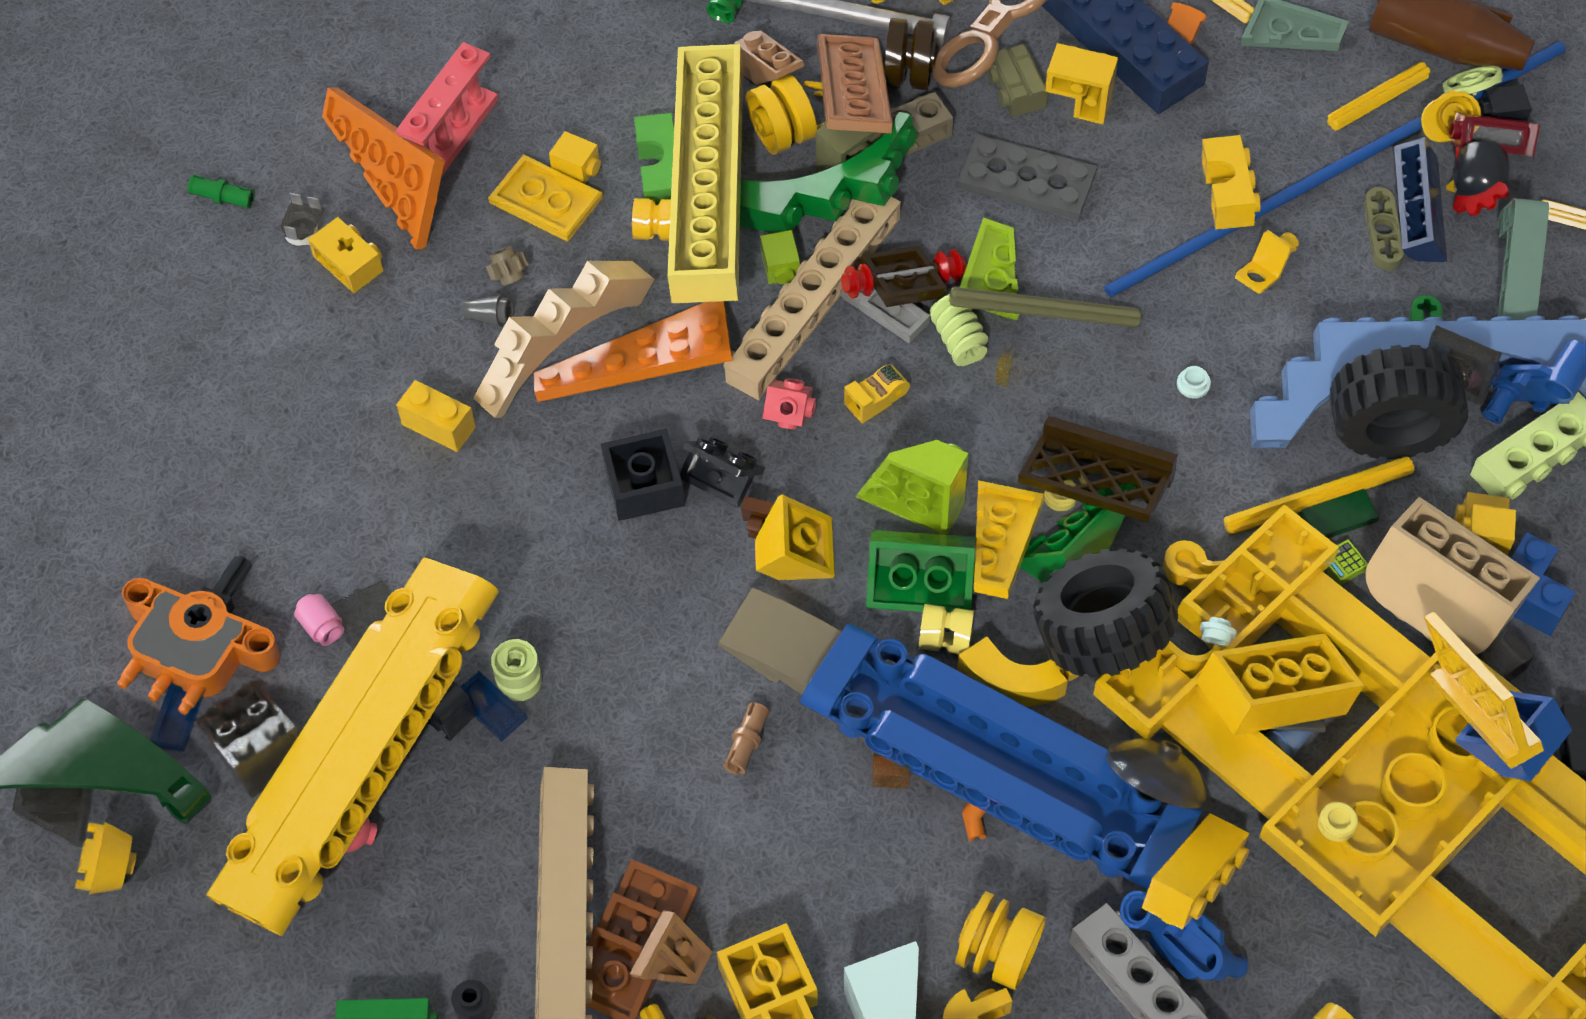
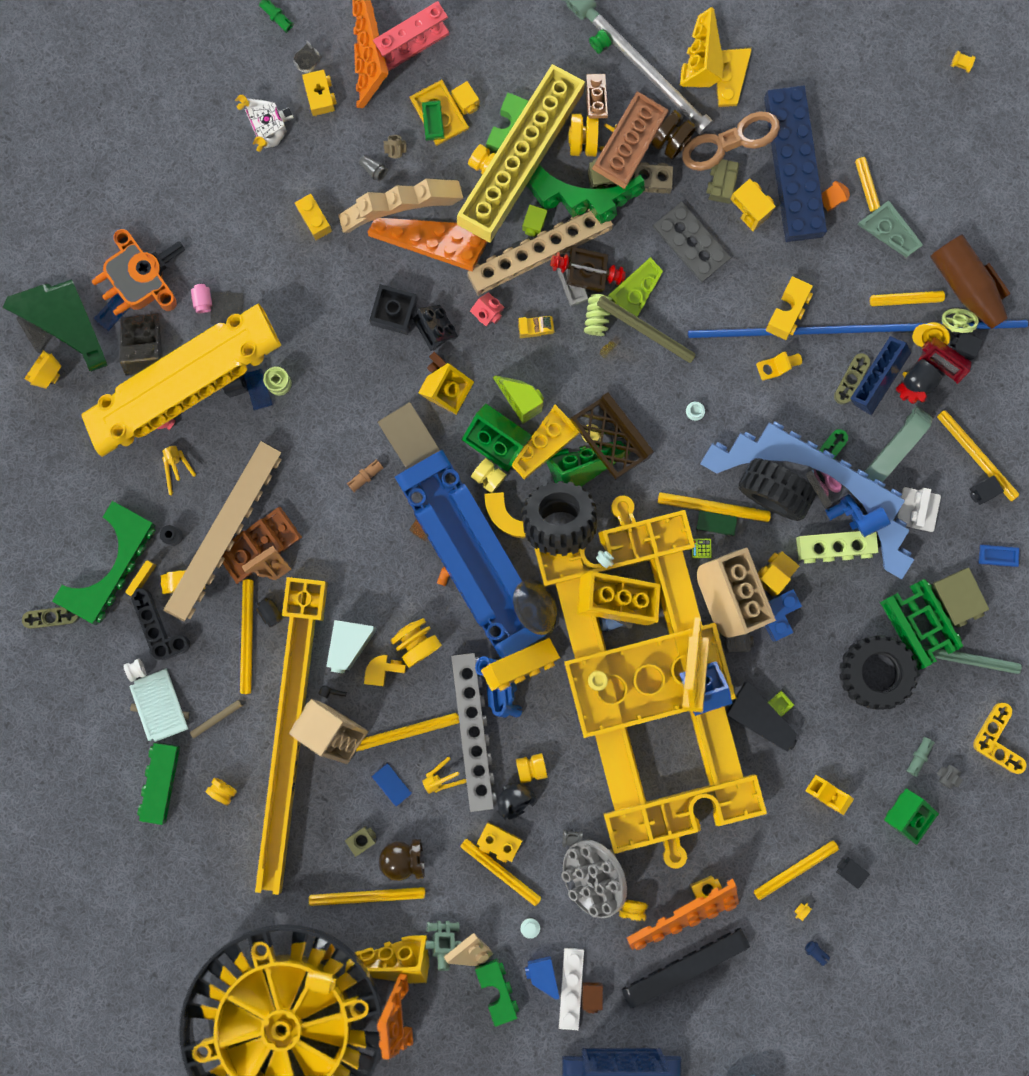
camera: 25 degrees right, 25 degrees up
none -> yellow plant [162,446,196,496]
none -> torso [235,95,293,152]
none -> green tile [422,101,444,141]

